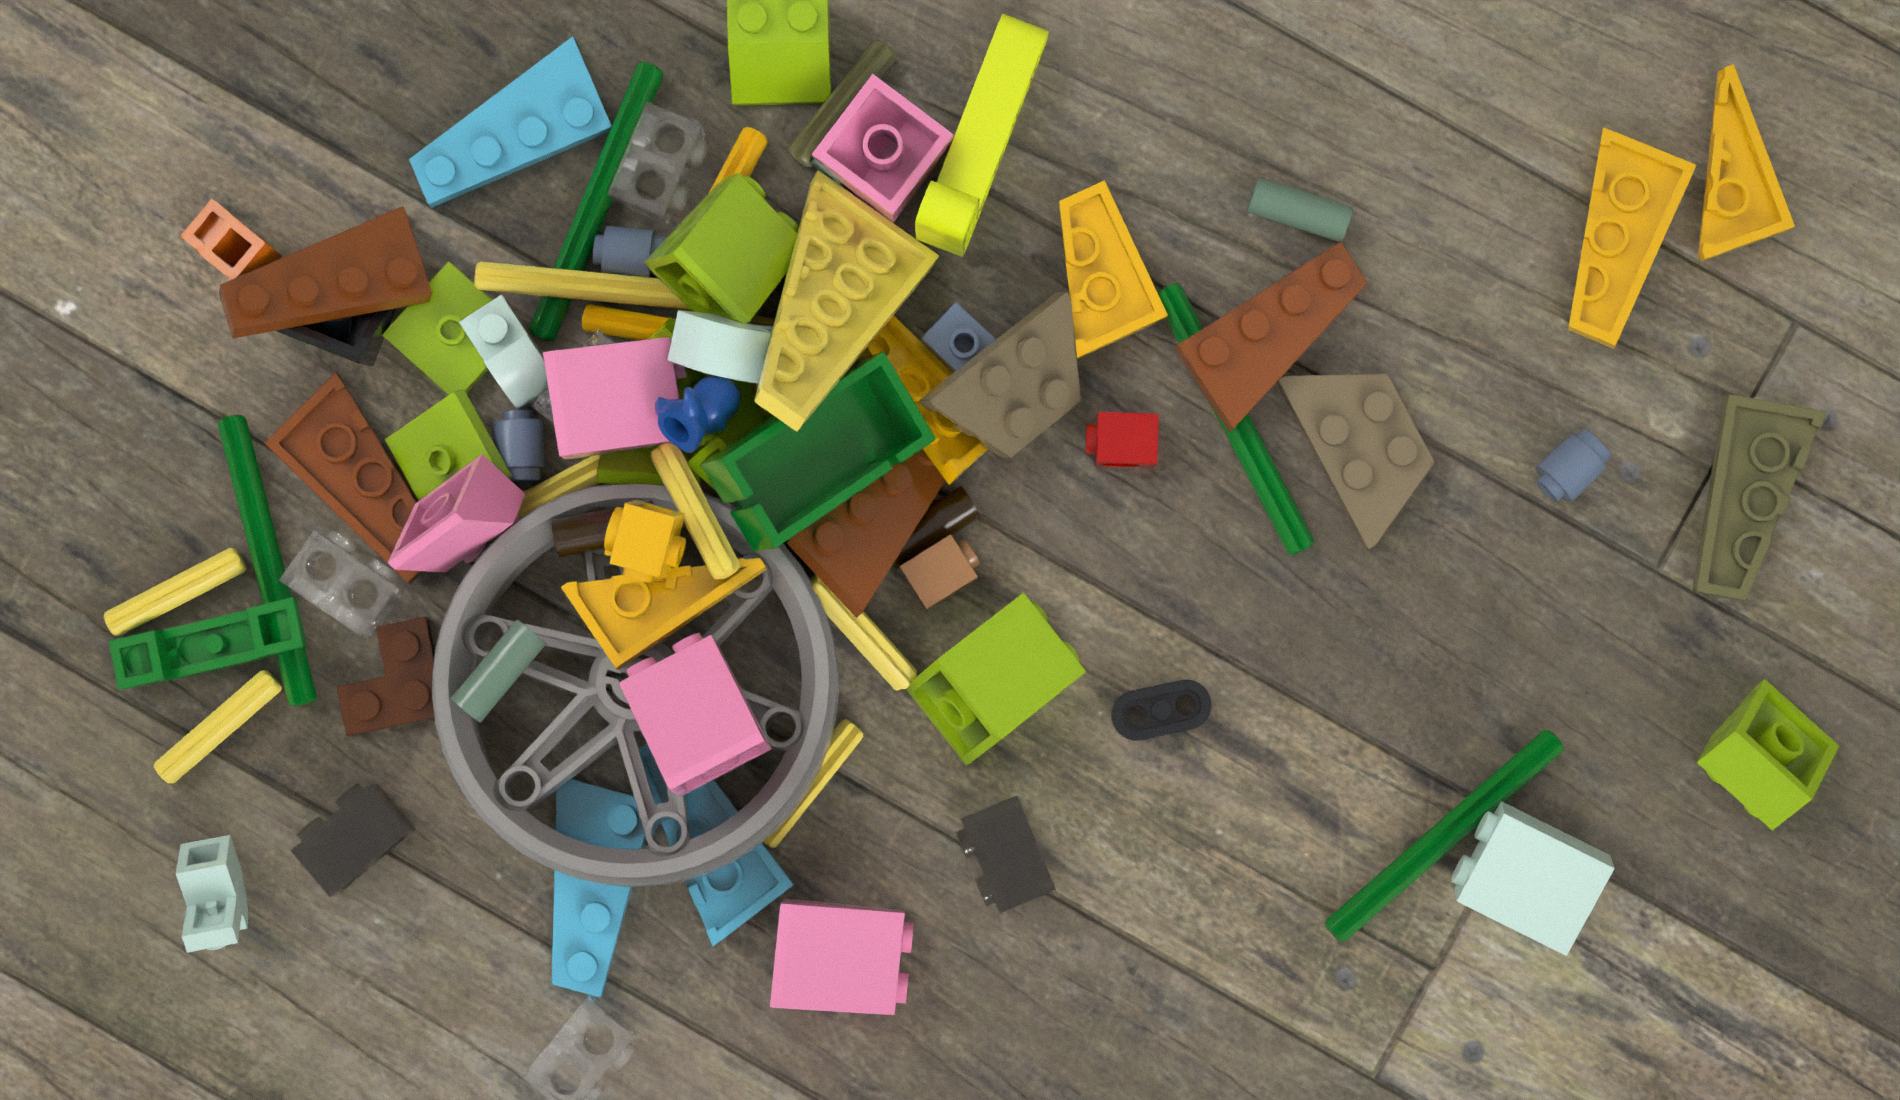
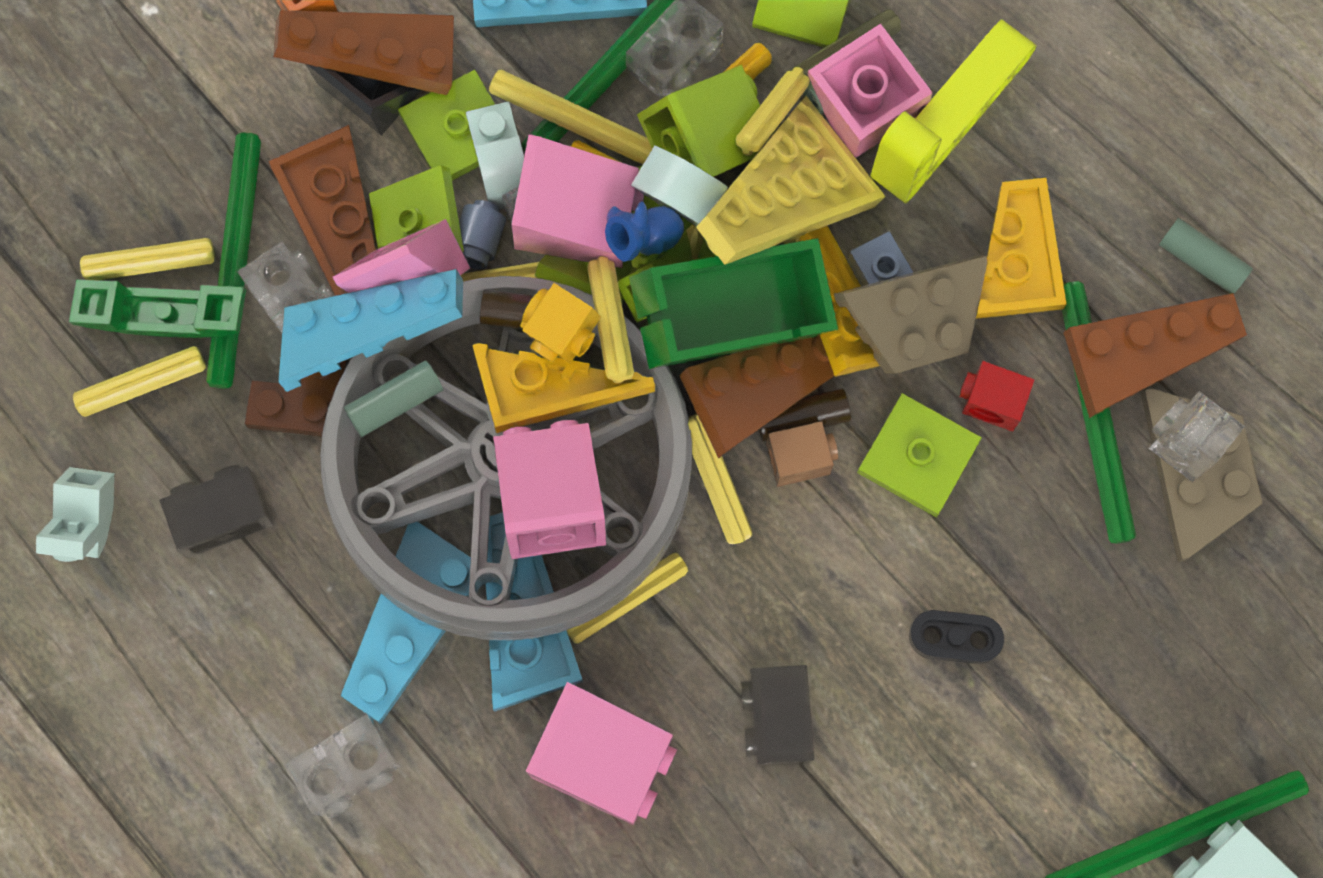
camera: 20 degrees right, 10 degrees down
sand blue brick [593,226,667,278] -> none
lime slope [906,592,1086,766] -> none
none -> medium azure wing [279,269,463,392]
none -> light yellow axle [736,67,810,156]
none -> lime plate [857,393,982,518]
none -> clear brick [1149,391,1245,482]

